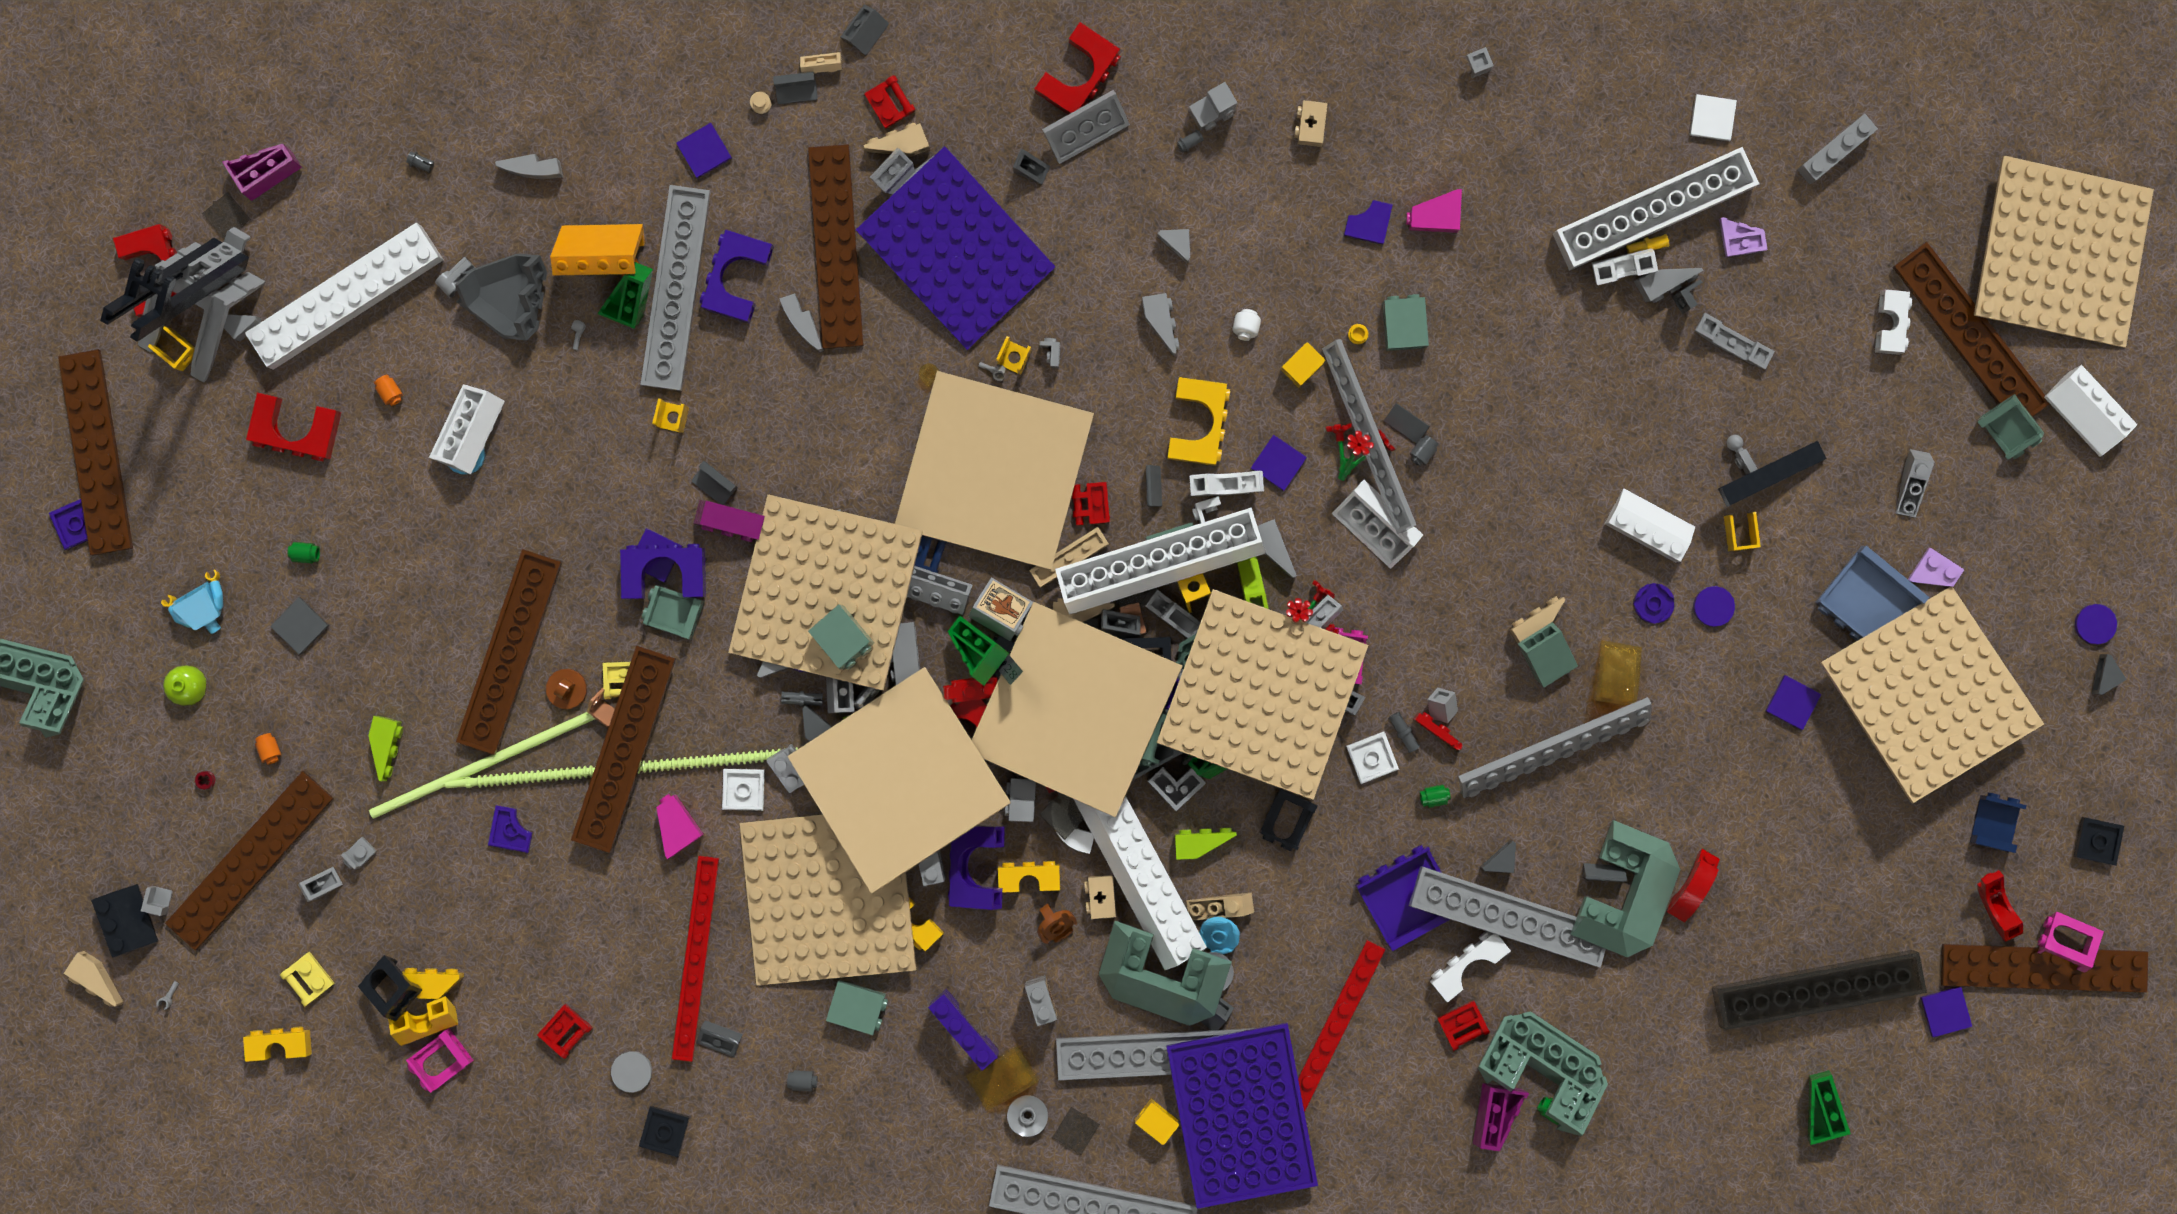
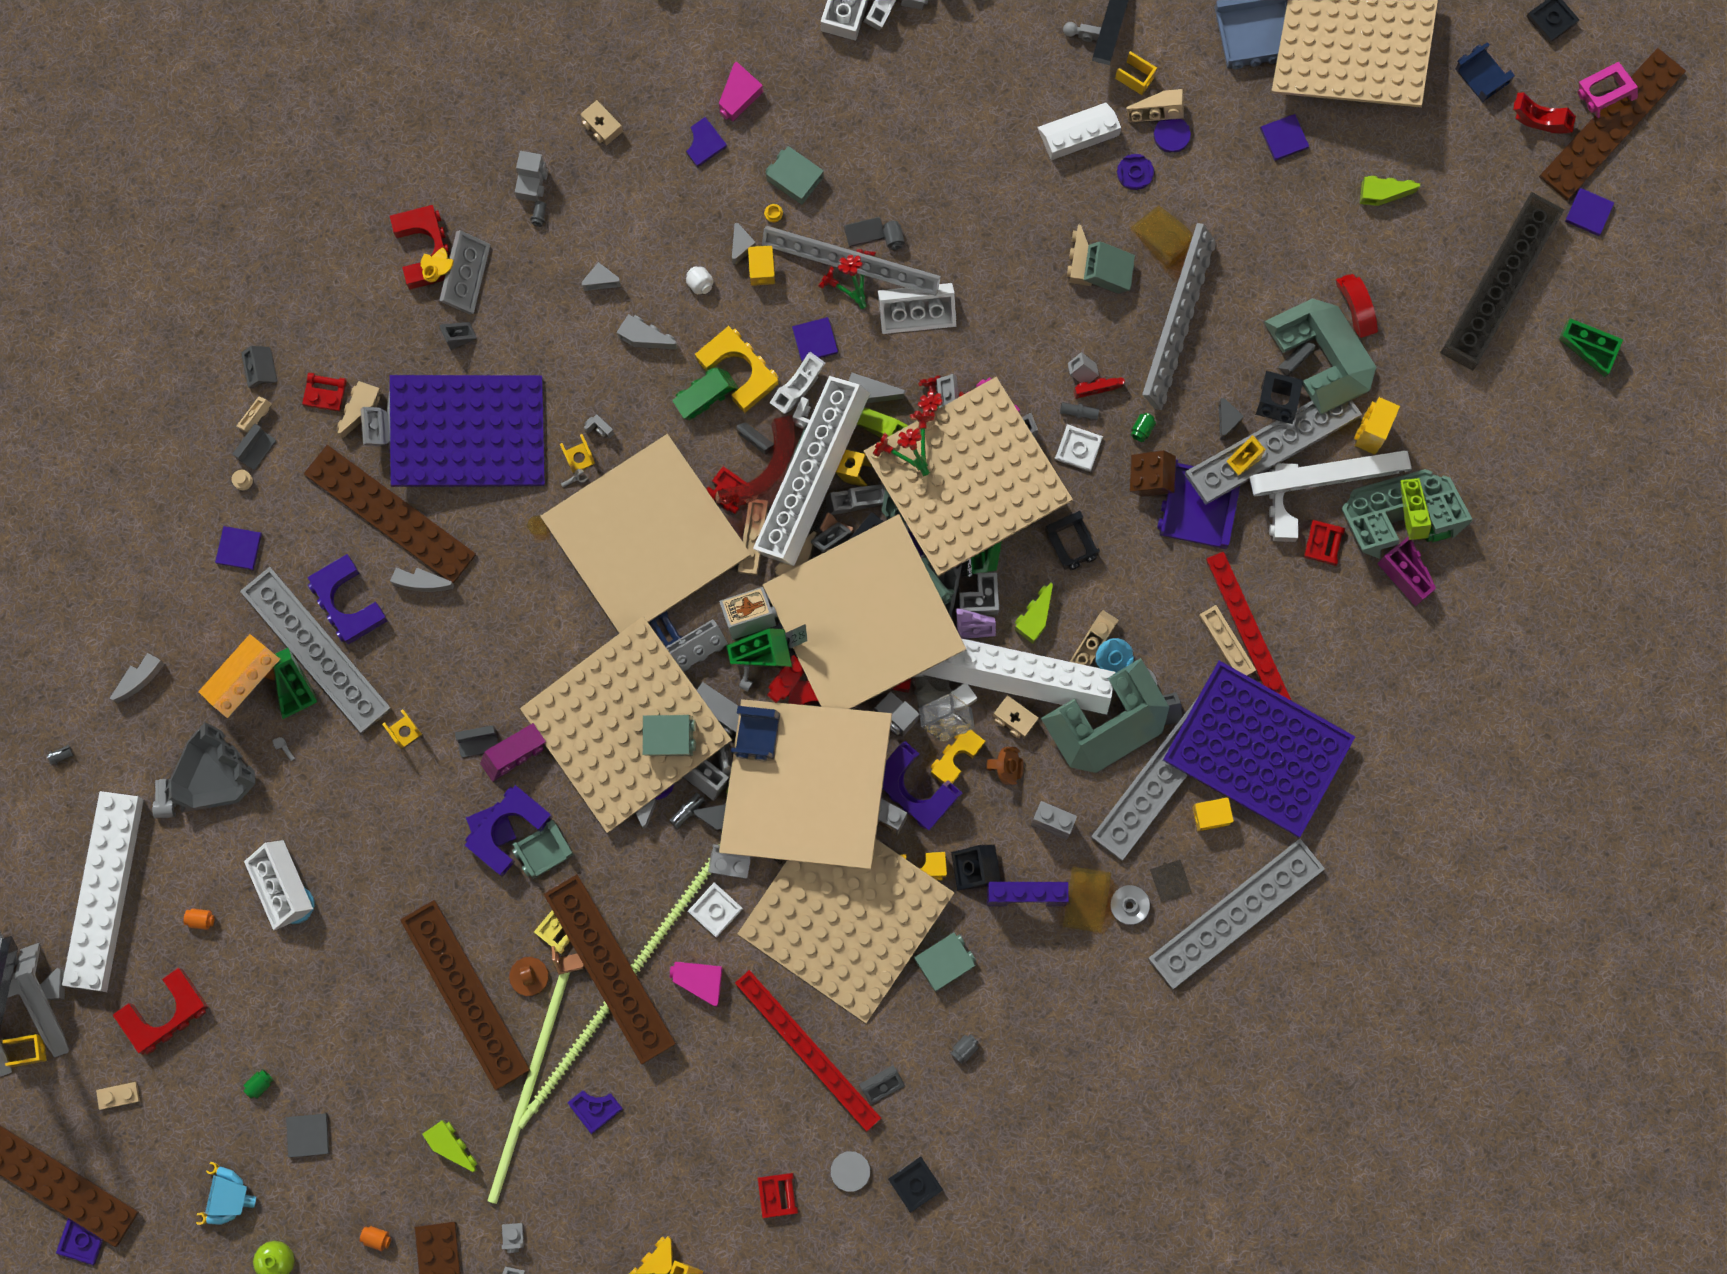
camera: 50 degrees left, 10 degrees down
none -> tan plate [96,1082,140,1110]
none -> yellow plate [421,248,454,282]
none -> green wedge [672,367,739,420]
none -> clear red arch [715,415,795,507]
none -> dark blue panel [731,706,780,761]
none -> light grey slope [732,223,756,264]
none -> light grey hand [739,665,753,692]
none -> red plant [873,411,935,477]
none -> clear brick [919,693,975,742]
none -> black slope [951,844,1001,891]
none -> lavender wing [956,609,996,639]
none -> tan slope [1126,89,1184,123]
none -> reddish brown brick [1130,450,1176,497]
none -> tan plate [1199,605,1256,676]
none -> yellow slope [1226,435,1266,475]
none -> white beam [1249,451,1412,496]
none -> black panel [1255,371,1303,424]
none -> yellow brick [1354,397,1400,455]
none -> lime slope [1360,176,1420,206]
none -> lime slope [1400,478,1431,540]

